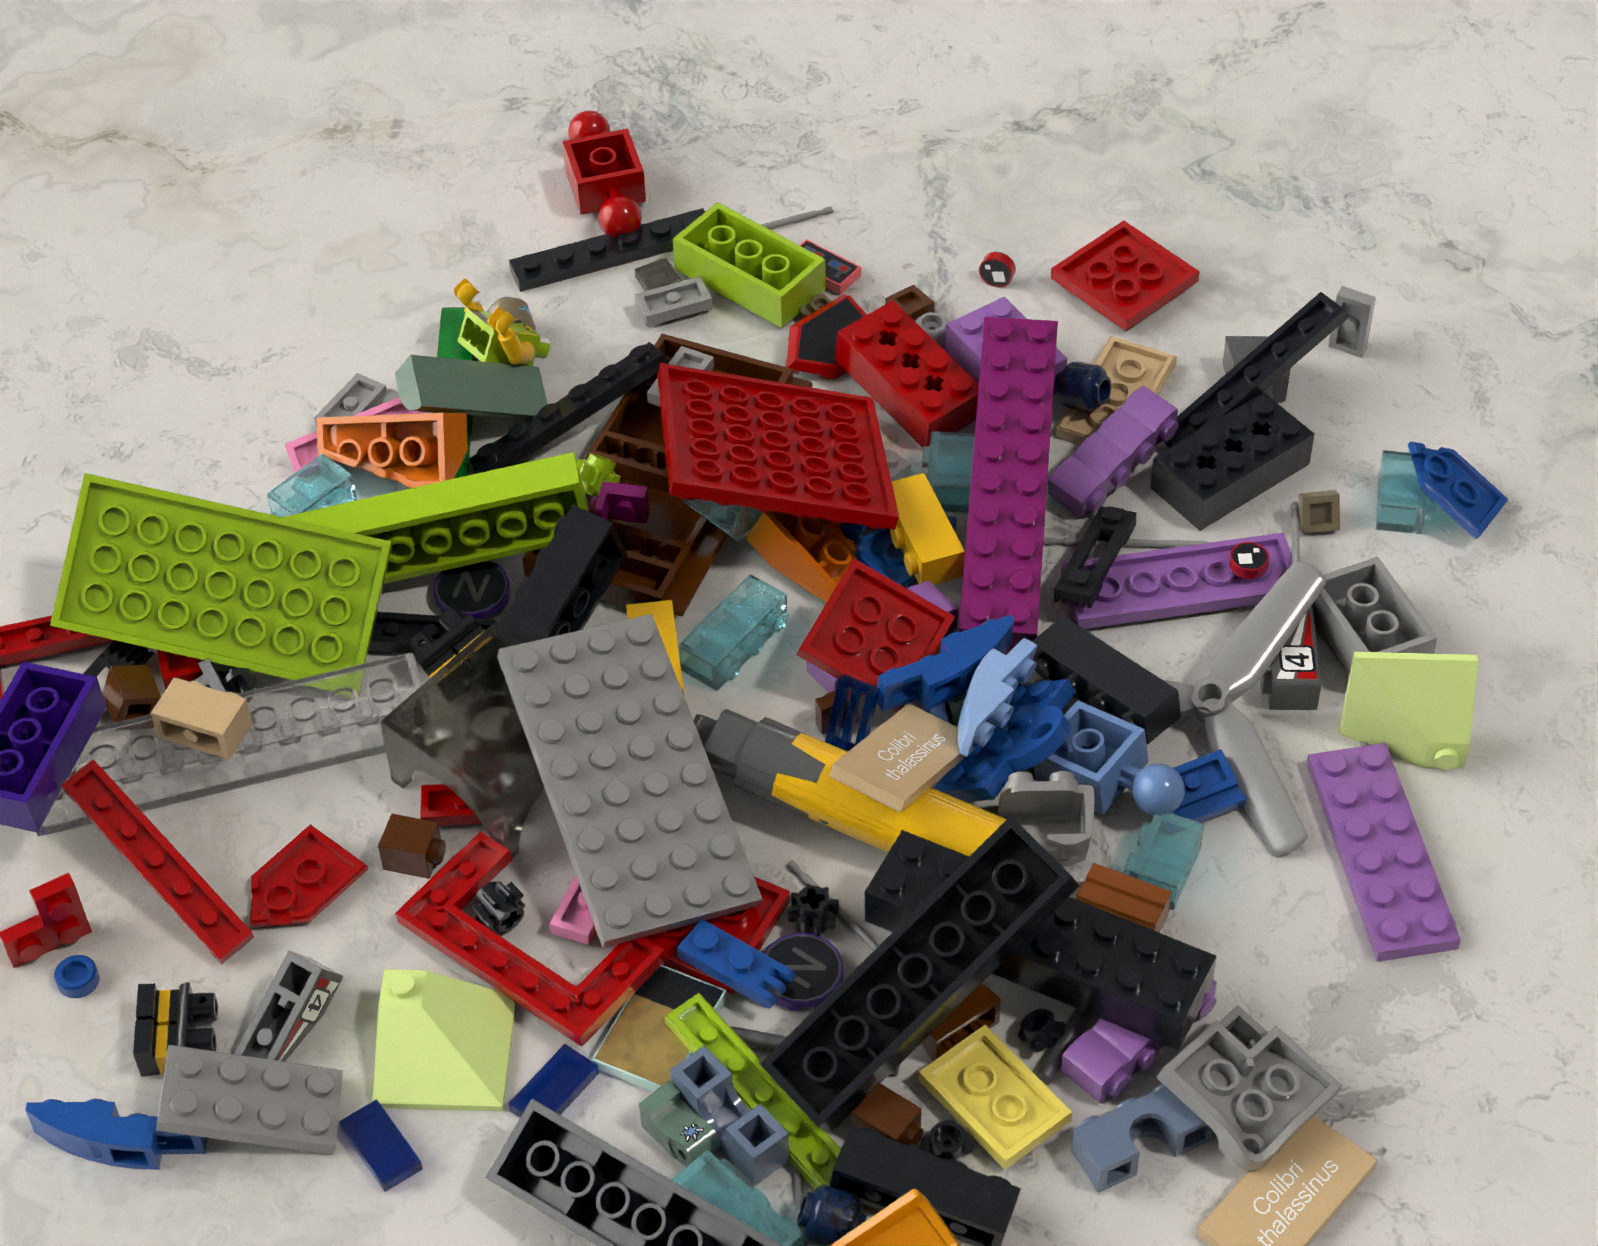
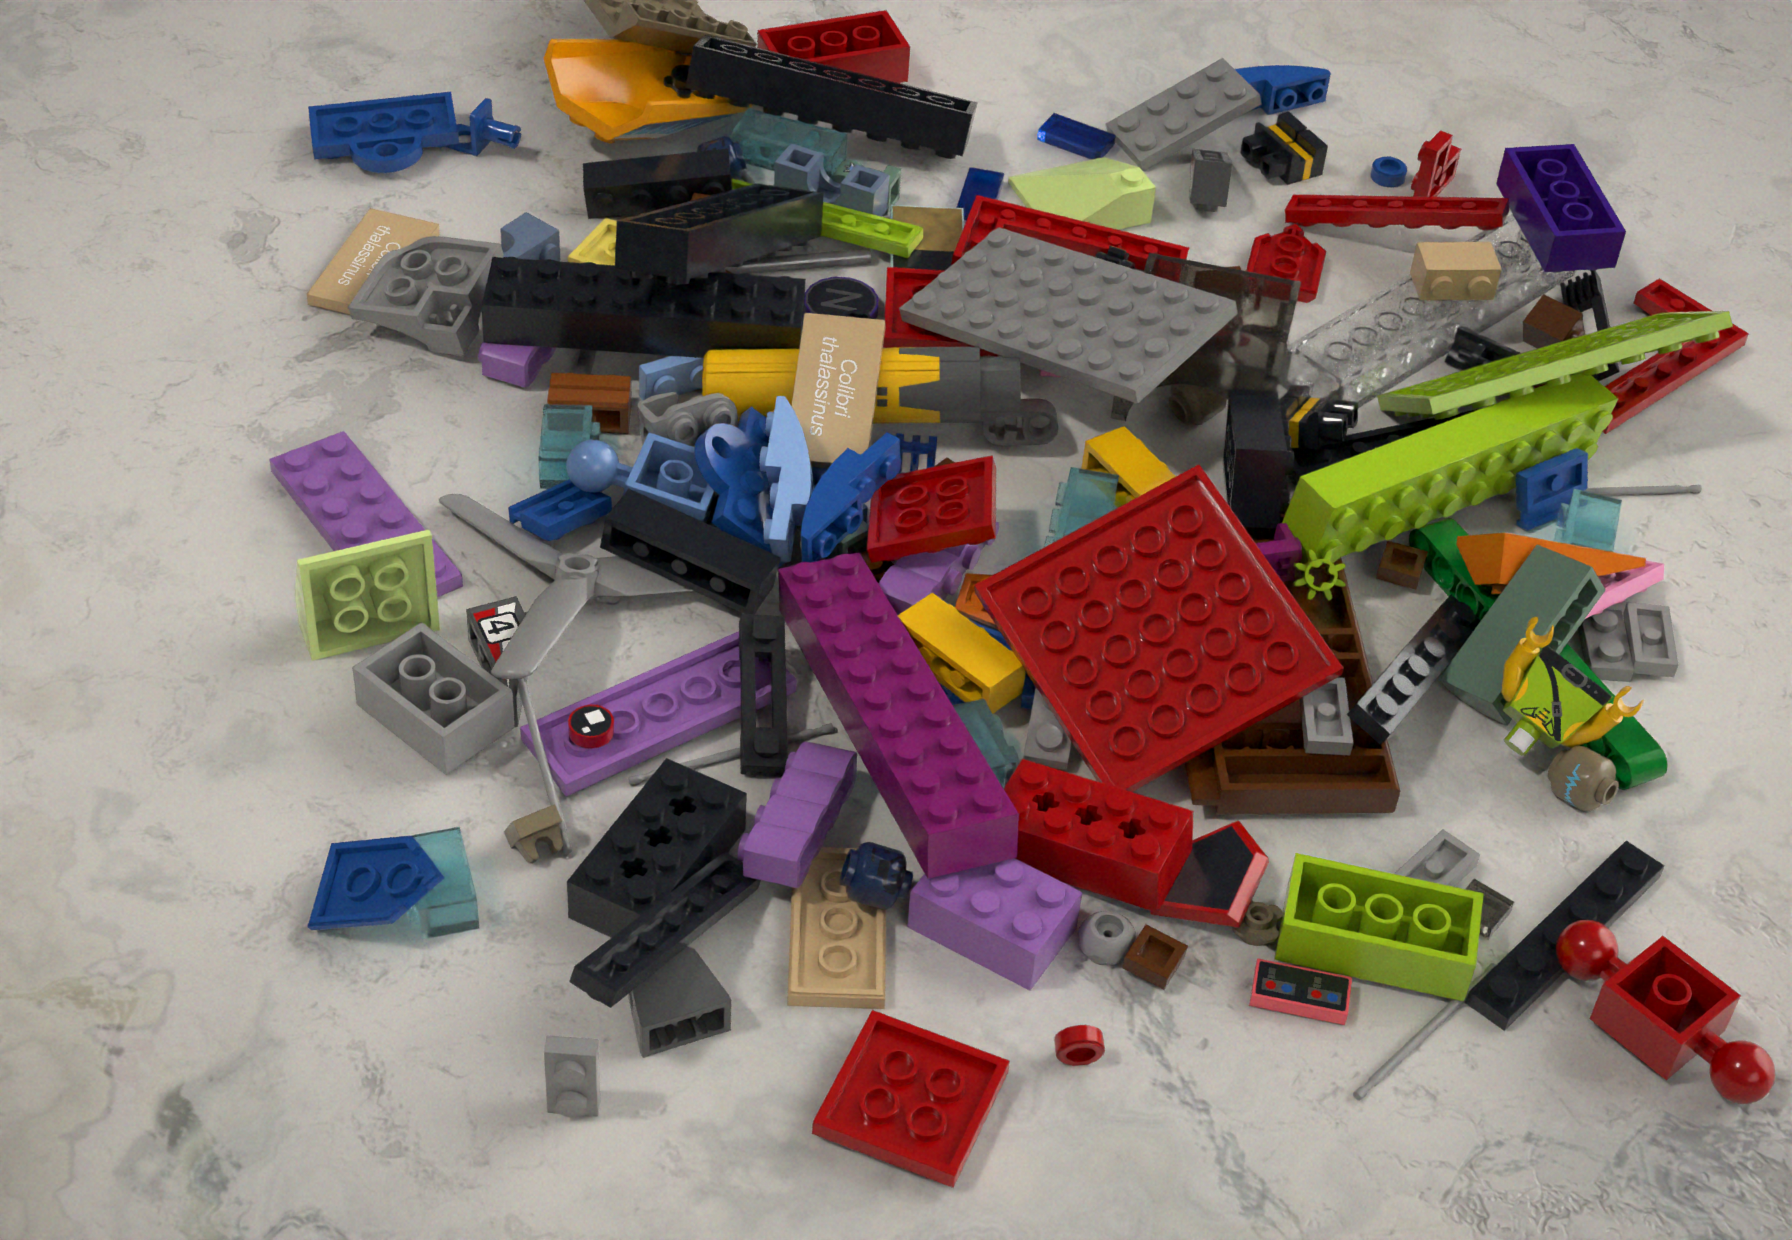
camera: 150 degrees right, 5 degrees down
blue hinge [677,919,796,1009] -> none

